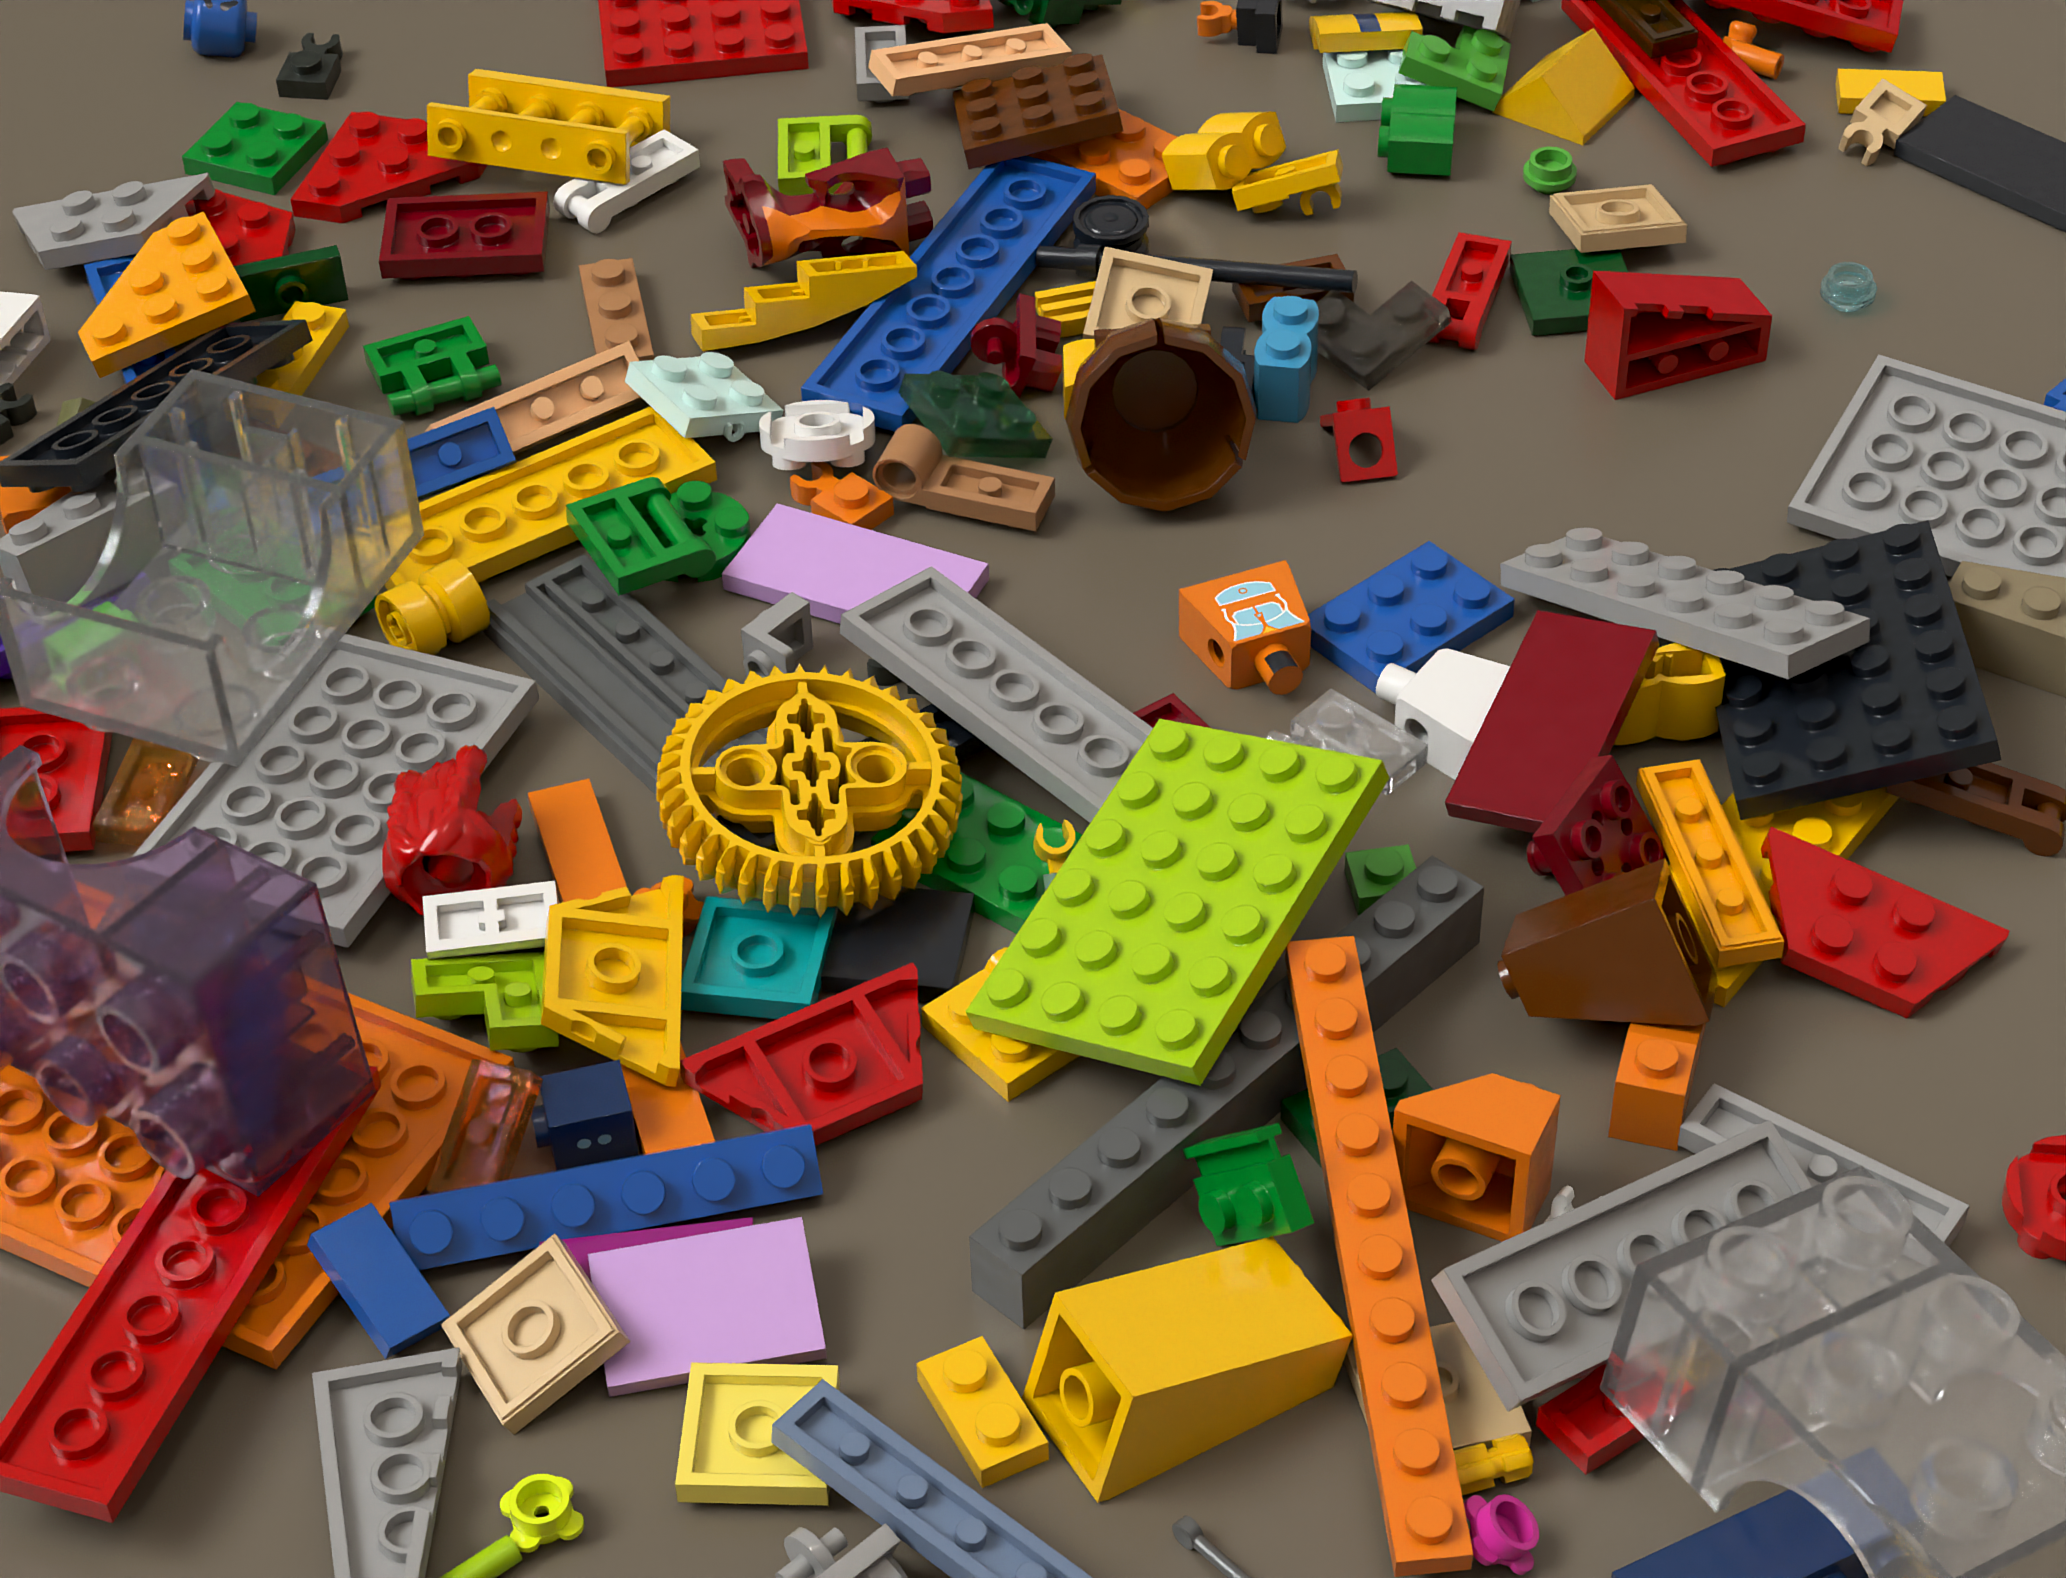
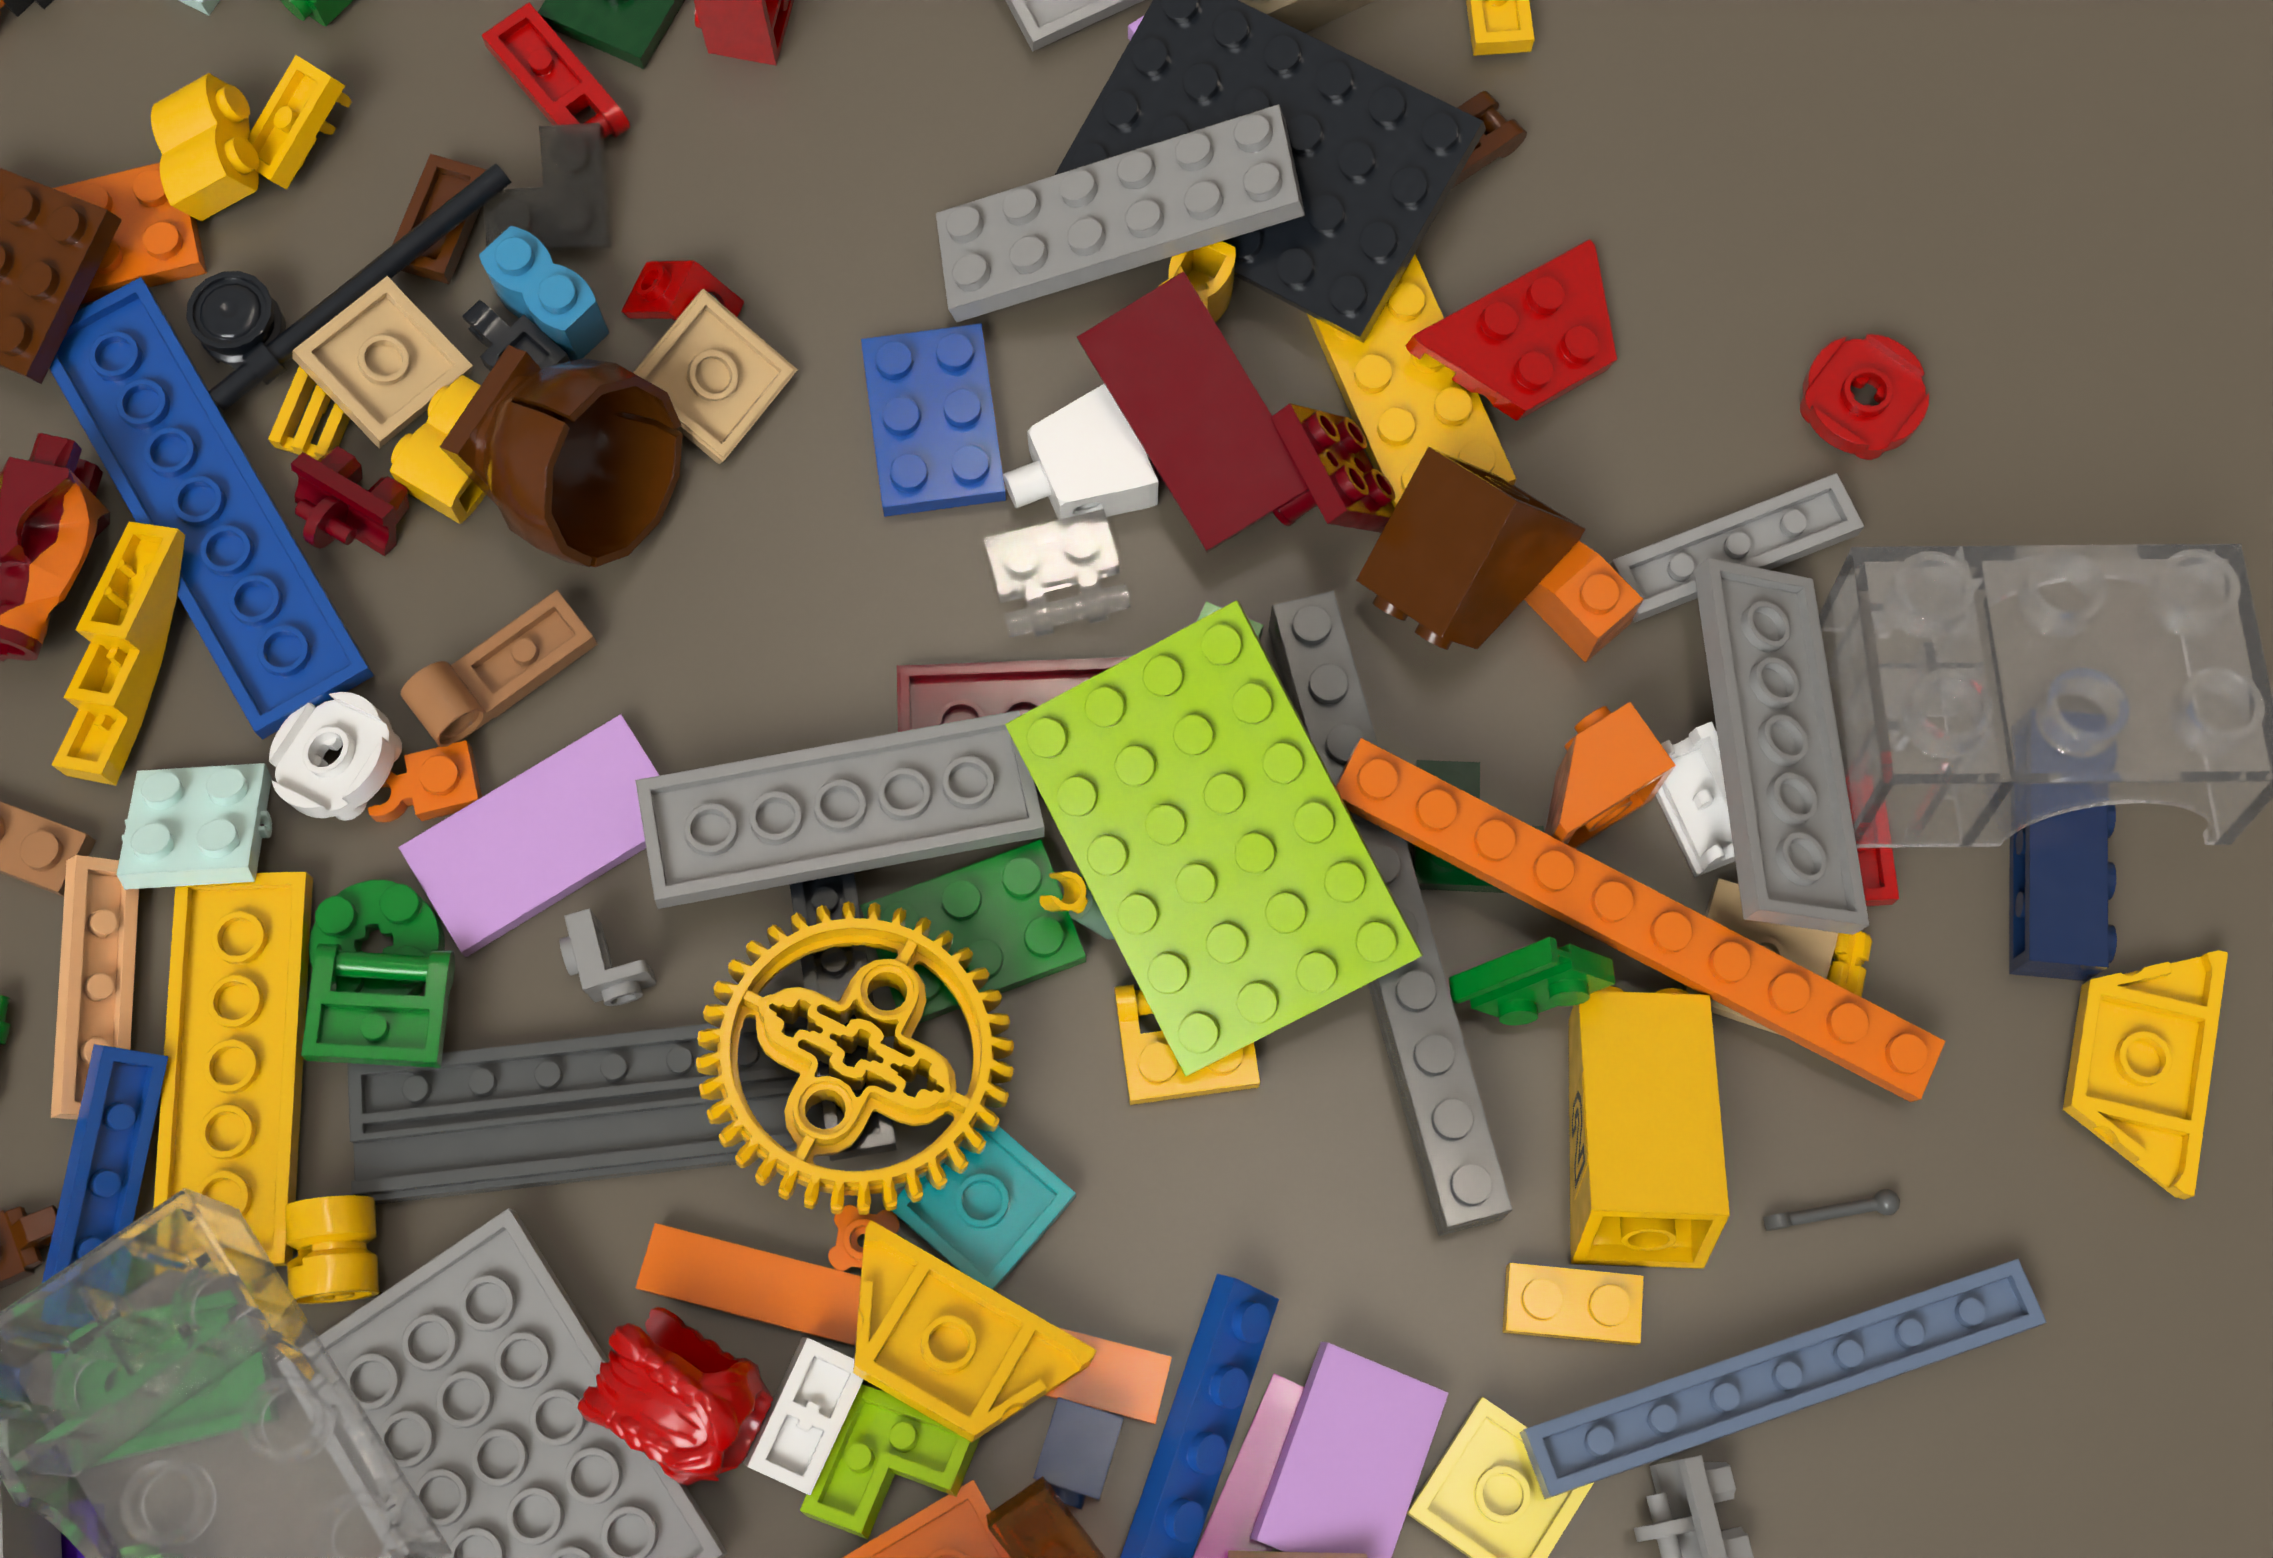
camera: 60 degrees left, 30 degrees up
red wing [680,962,923,1146] -> none
black tile [821,887,975,1002] -> none
clear green plate [898,371,1053,458] -> none
orange torso [1179,560,1311,695] -> none
dark pink plate [1464,1494,1539,1575] -> none
light orange tile [1636,759,1784,968] -> none
none -> tan plate [633,289,798,464]

